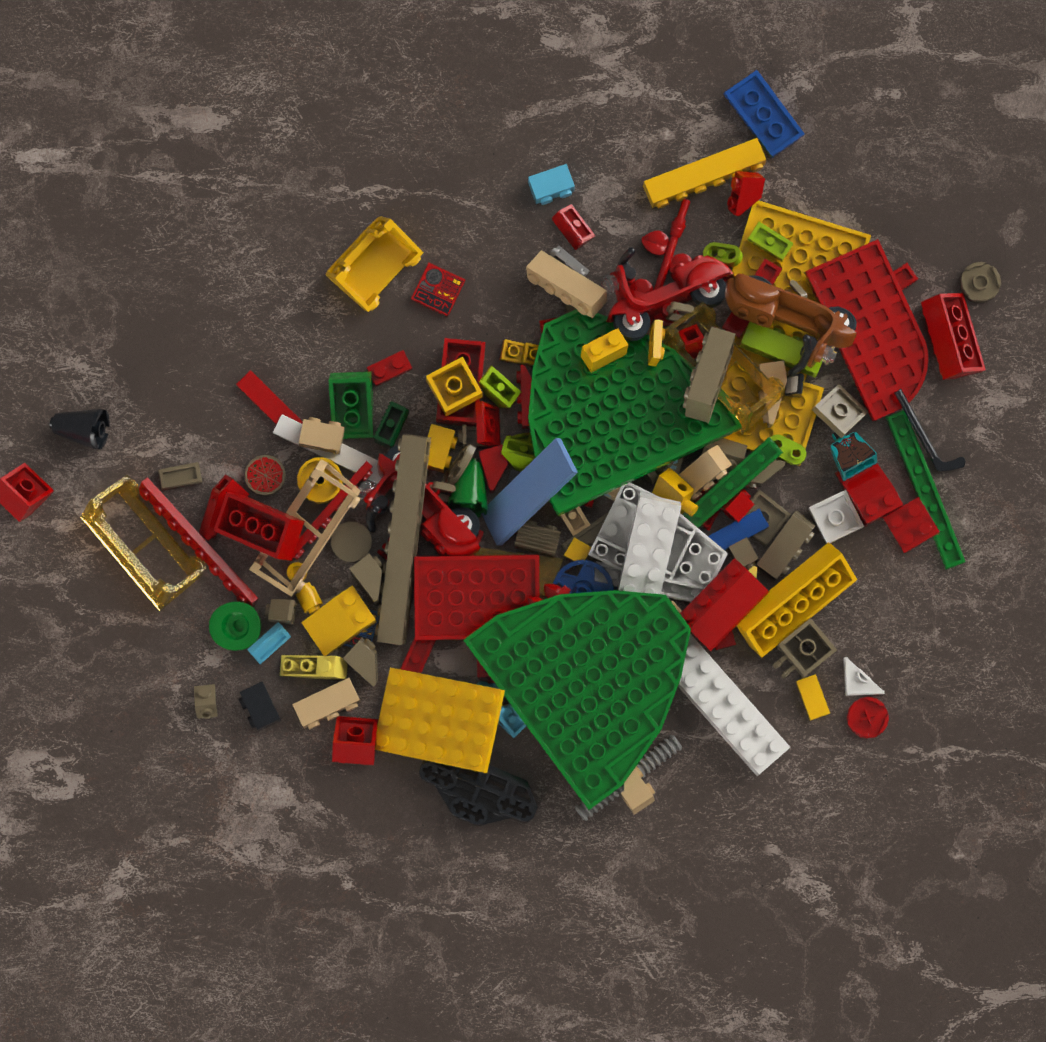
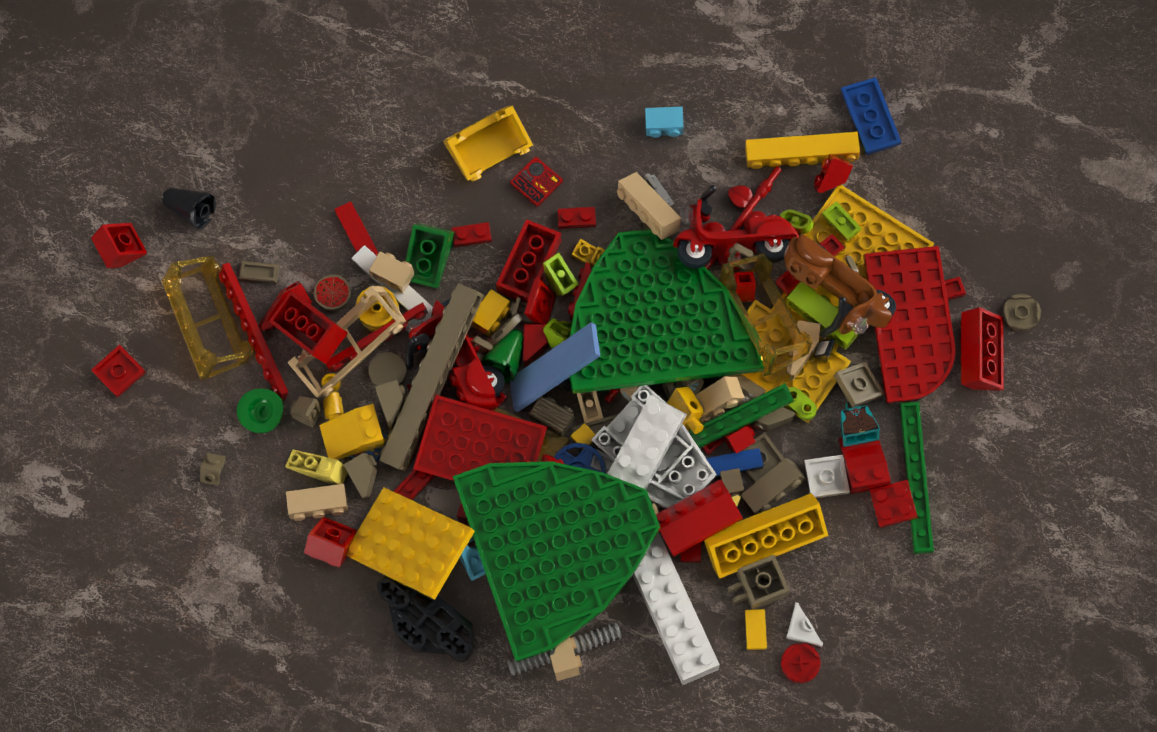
camera: 25 degrees right, 10 degrees down
black brick [238,682,281,731] -> none
medium azure tile [247,622,291,664] -> none
dark green brick [373,401,409,449] -> none
yellow brick [426,357,482,416] -> none
red slope [552,204,595,250] -> none
yellow brick [581,328,628,373] -> none
yellow plate [648,320,665,366] -> none
dark tan brick [683,327,735,423] -> none
black piece [894,389,965,471] -> none
none -> red plate [91,345,146,398]
none -> red plate [558,207,596,229]

